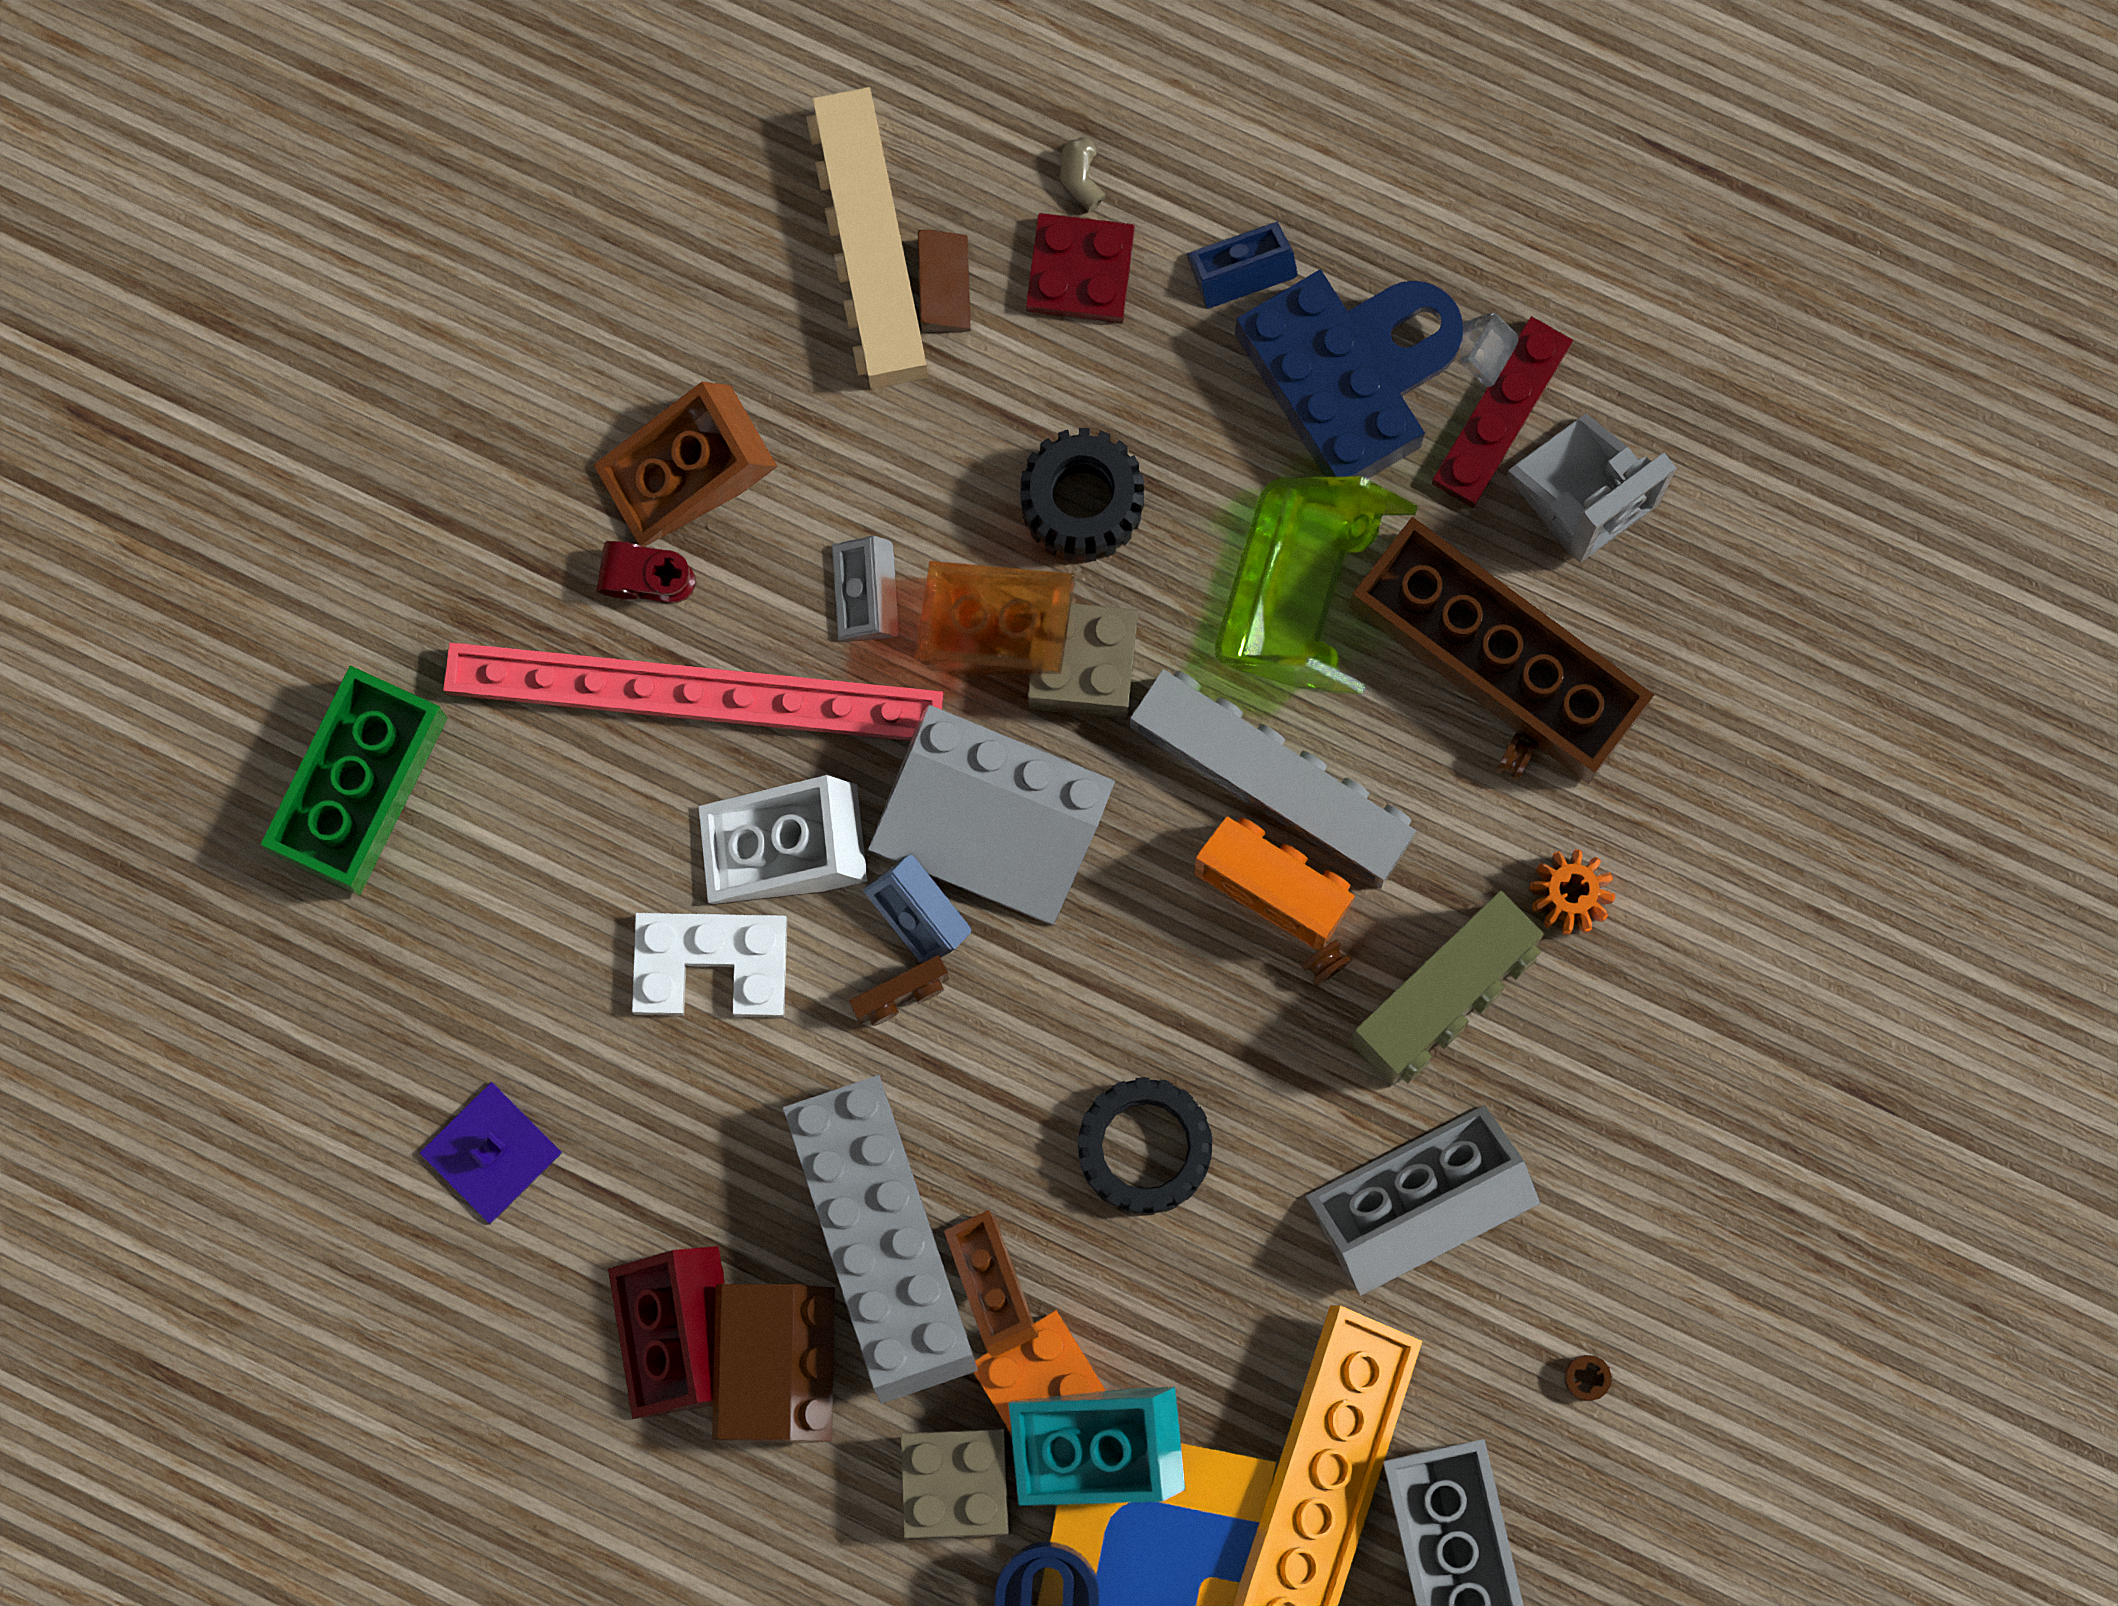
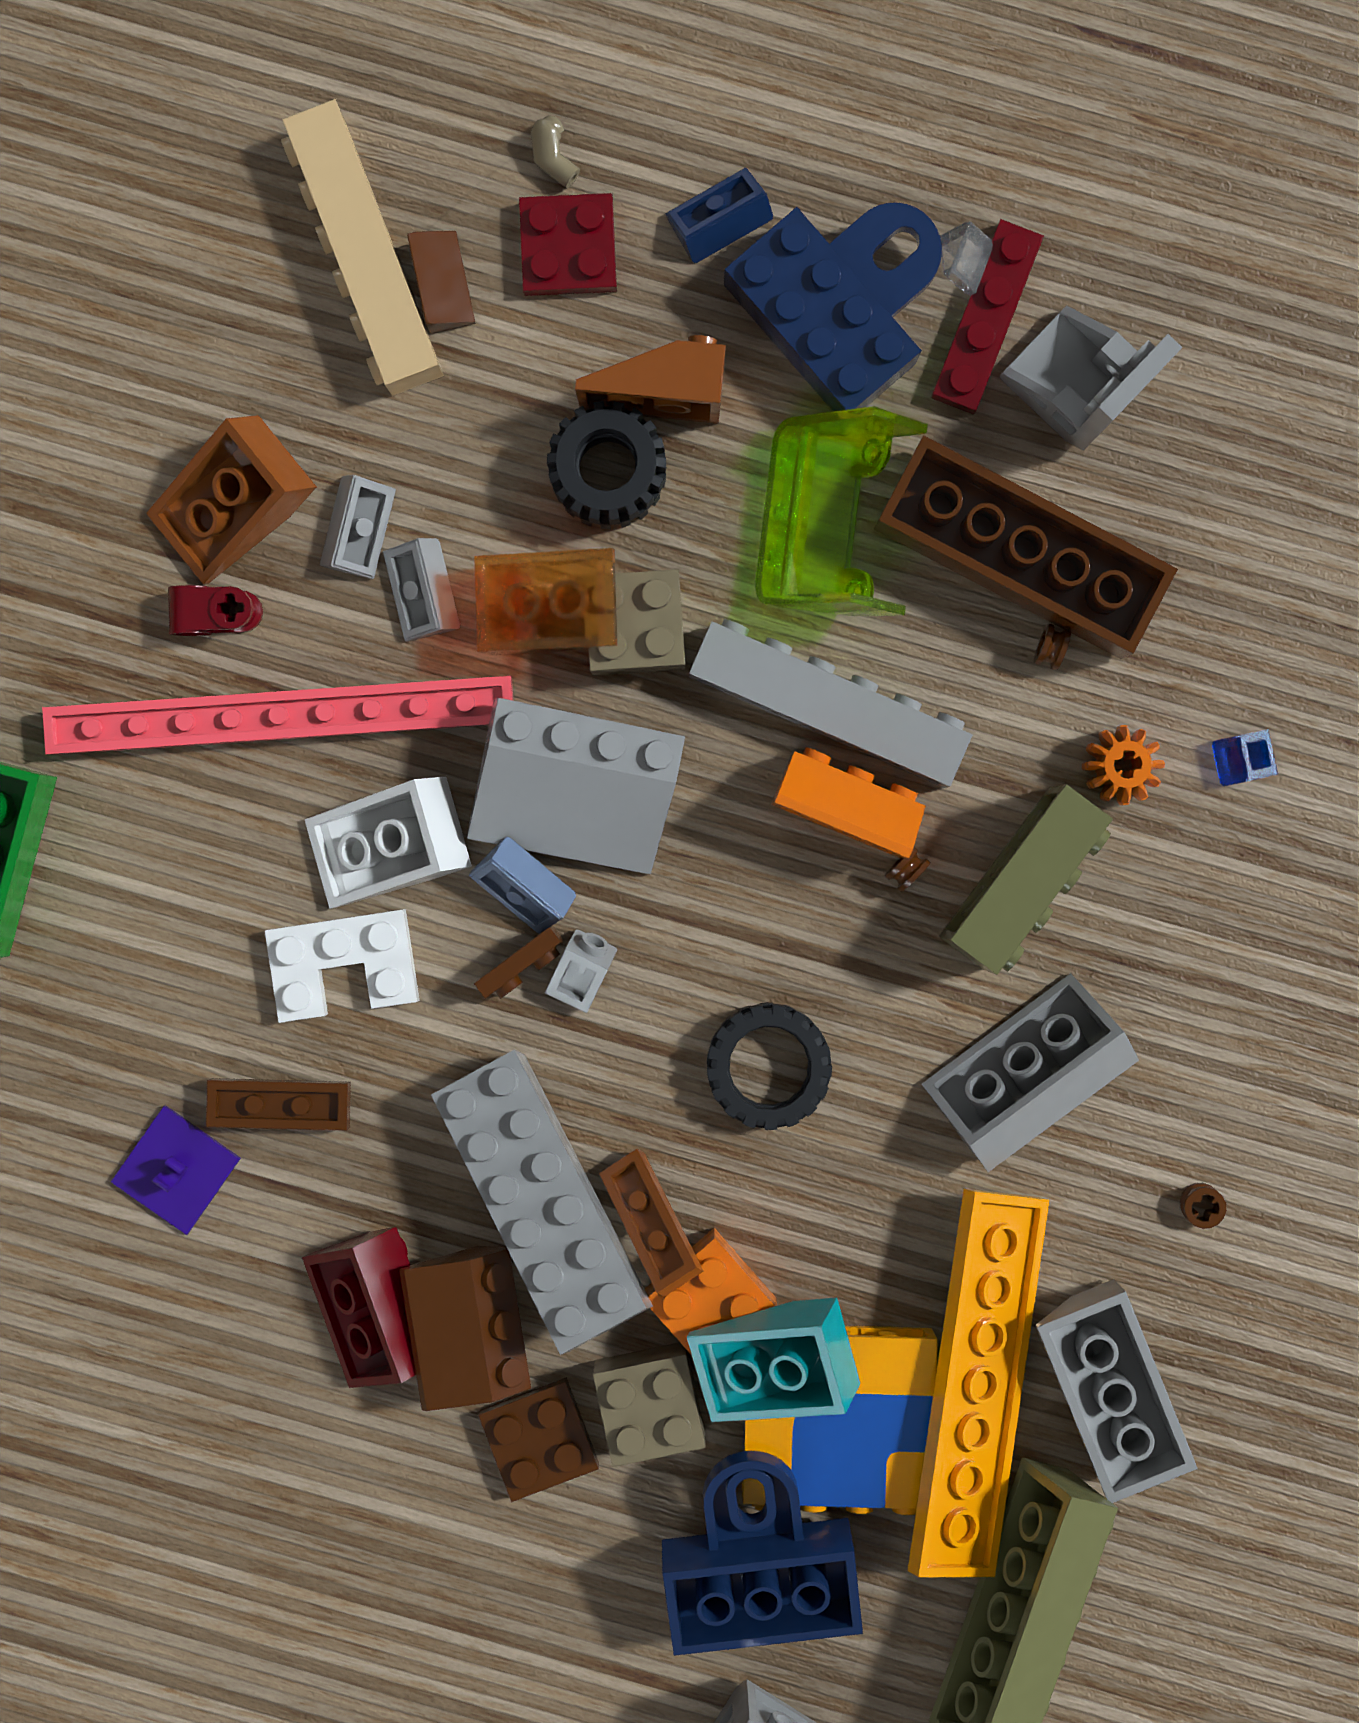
camera: 15 degrees left, 10 degrees up
none -> reddish brown plate [206,1078,351,1131]
none -> light grey slope [320,475,396,579]
none -> reddish brown plate [478,1377,599,1502]
none -> light grey bracket [545,930,617,1013]
none -> dark orange slope [575,335,726,424]
none -> clear blue slope [1212,729,1278,786]

